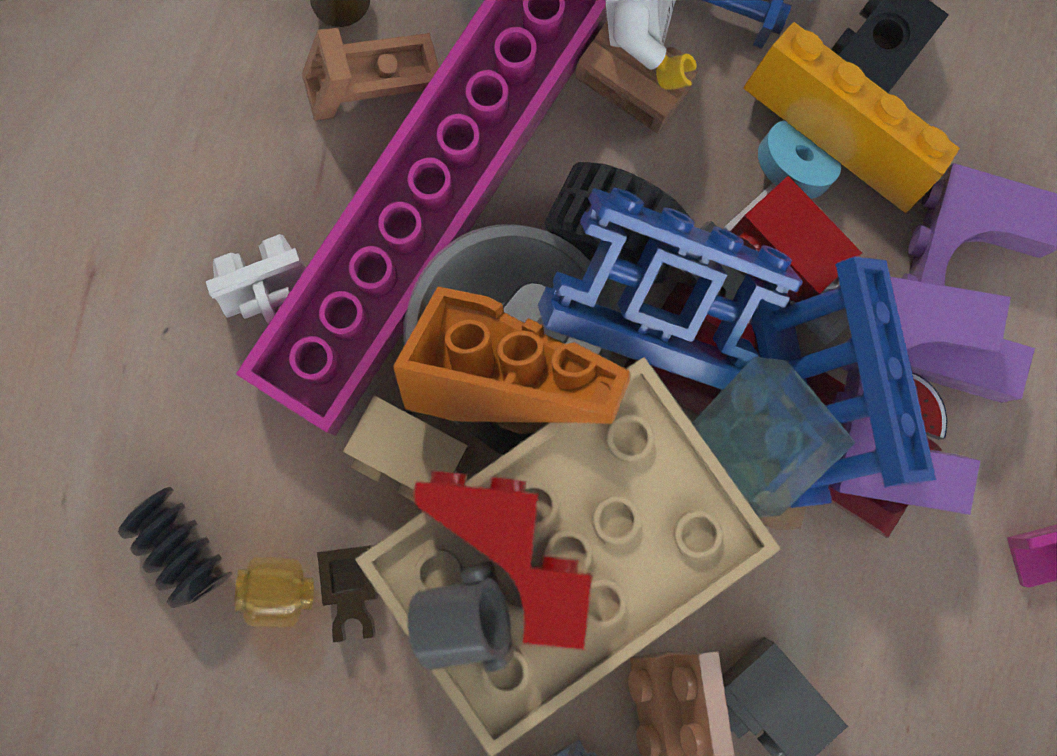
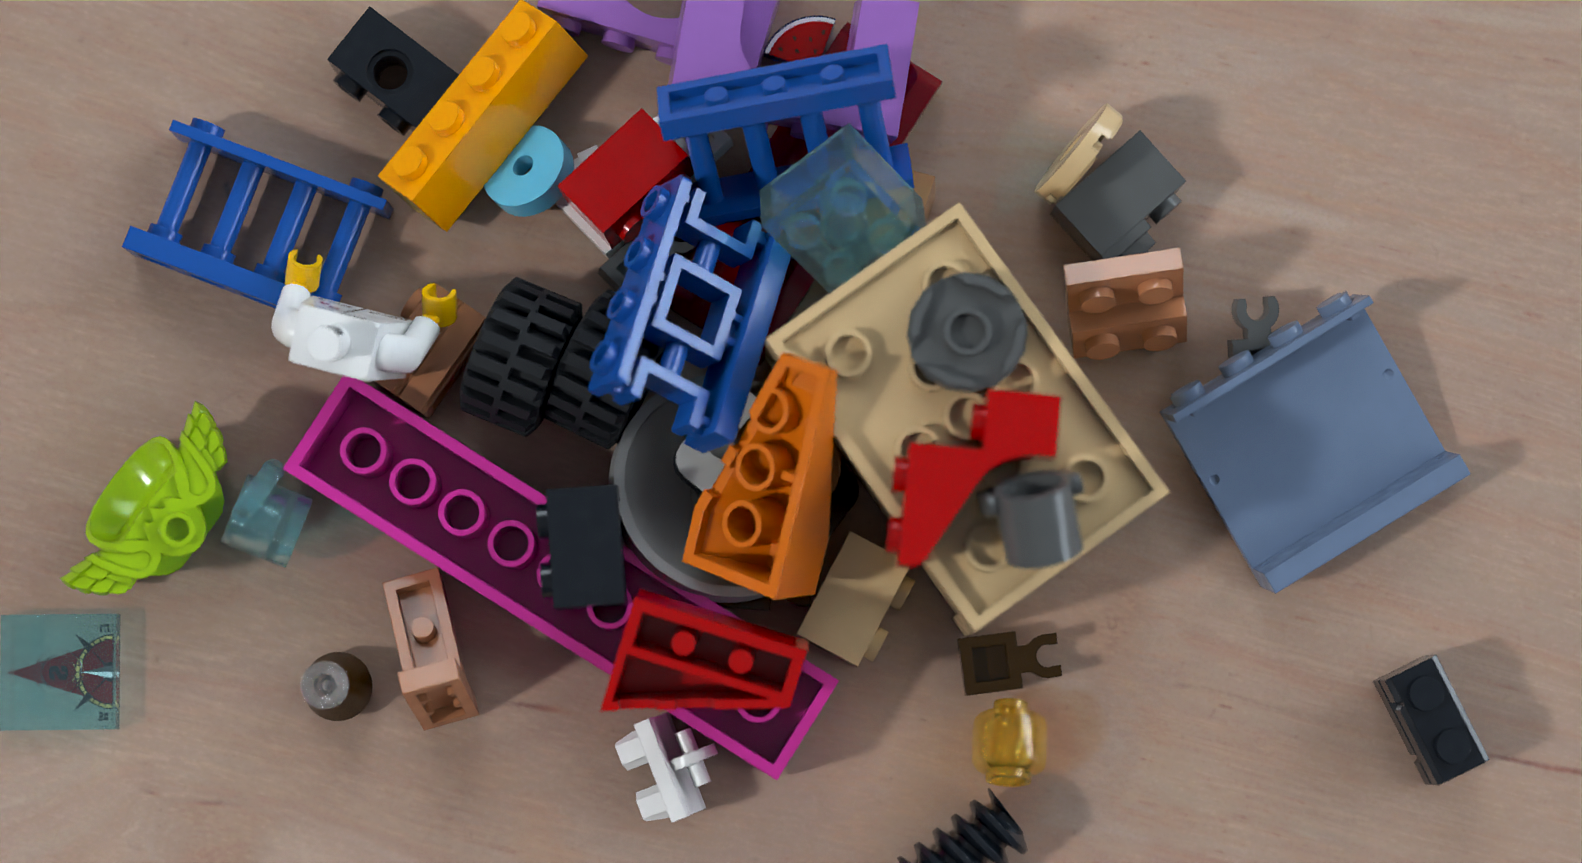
camera: 90 degrees left, 0 degrees up
none -> black tyre [460,277,583,437]
none -> black brick [536,484,628,610]
none -> red wedge [600,589,810,711]
none -> dark grey tile [907,272,1028,394]
none -> tan tile [1034,103,1123,205]

